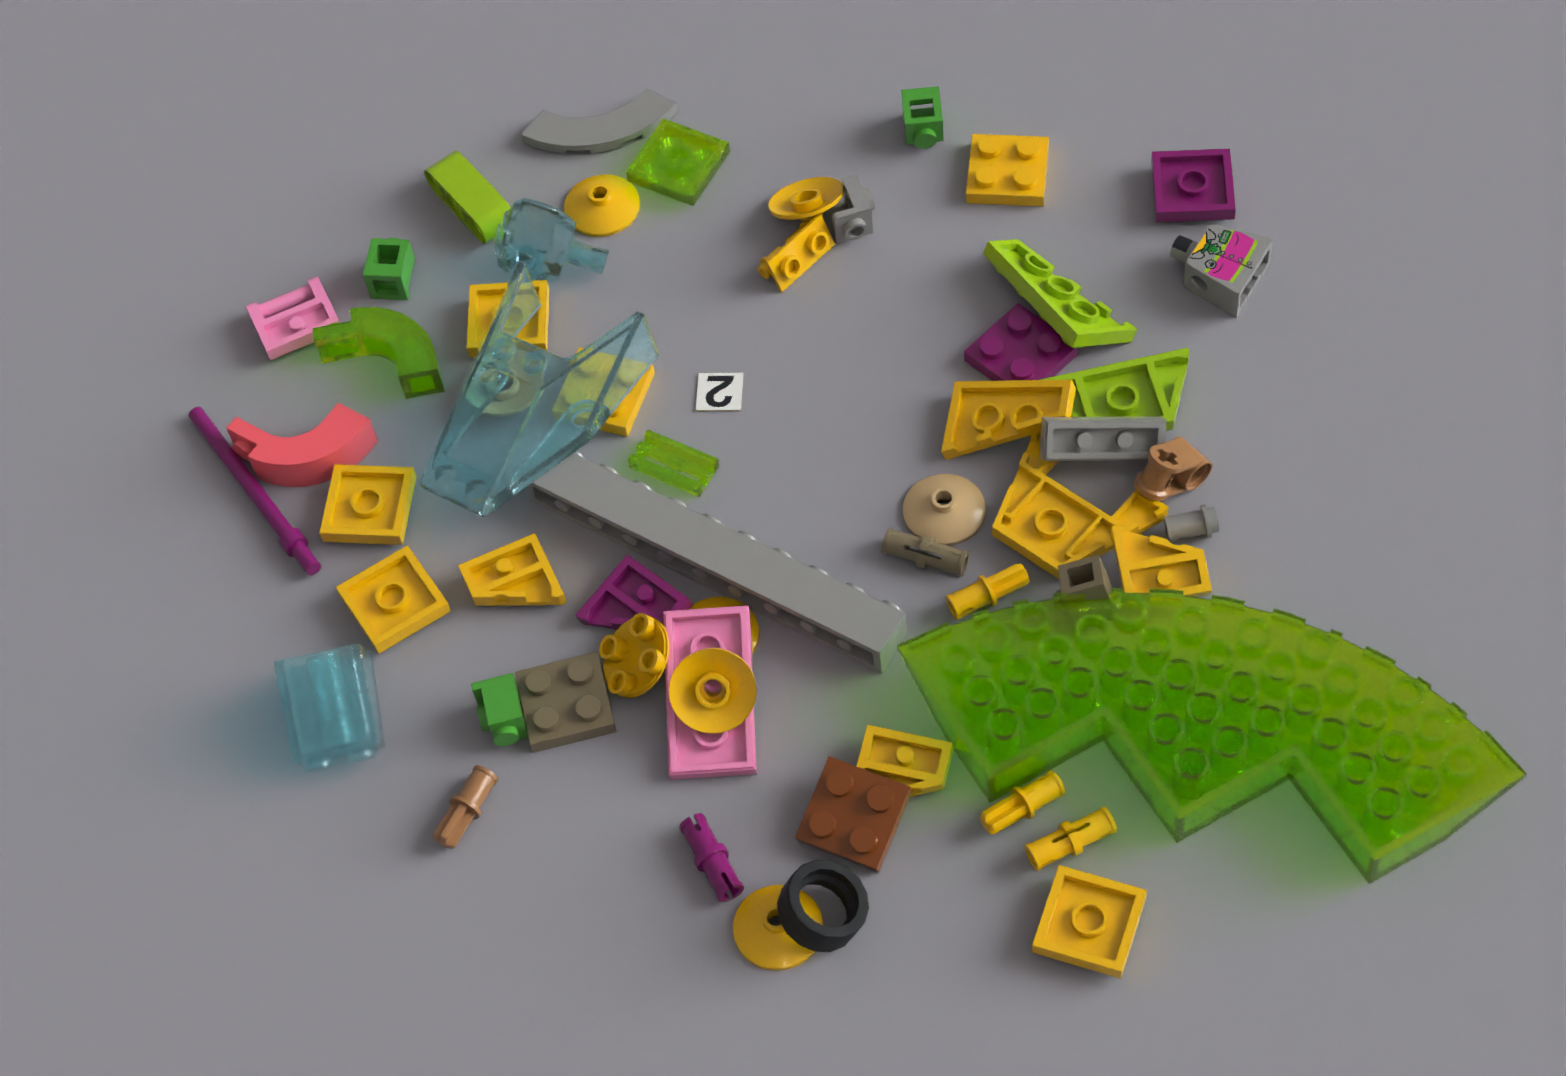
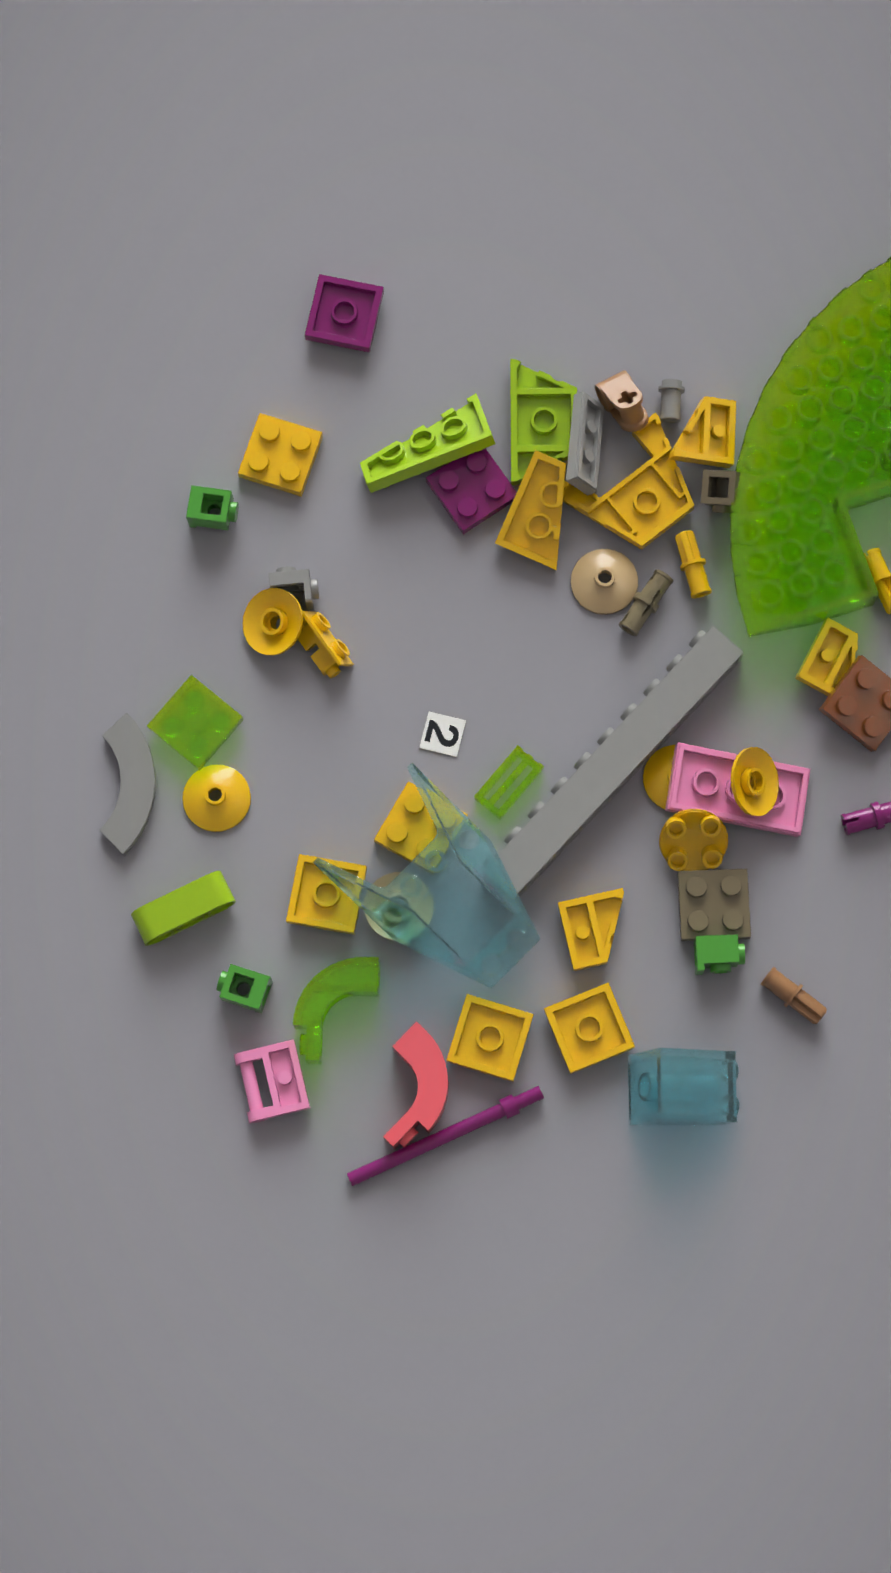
camera: 80 degrees left, 20 degrees up
clear light blue piece [493,198,609,281] -> none
magenta wing [575,554,693,630] -> none
light grey torso [1170,224,1273,318] -> none

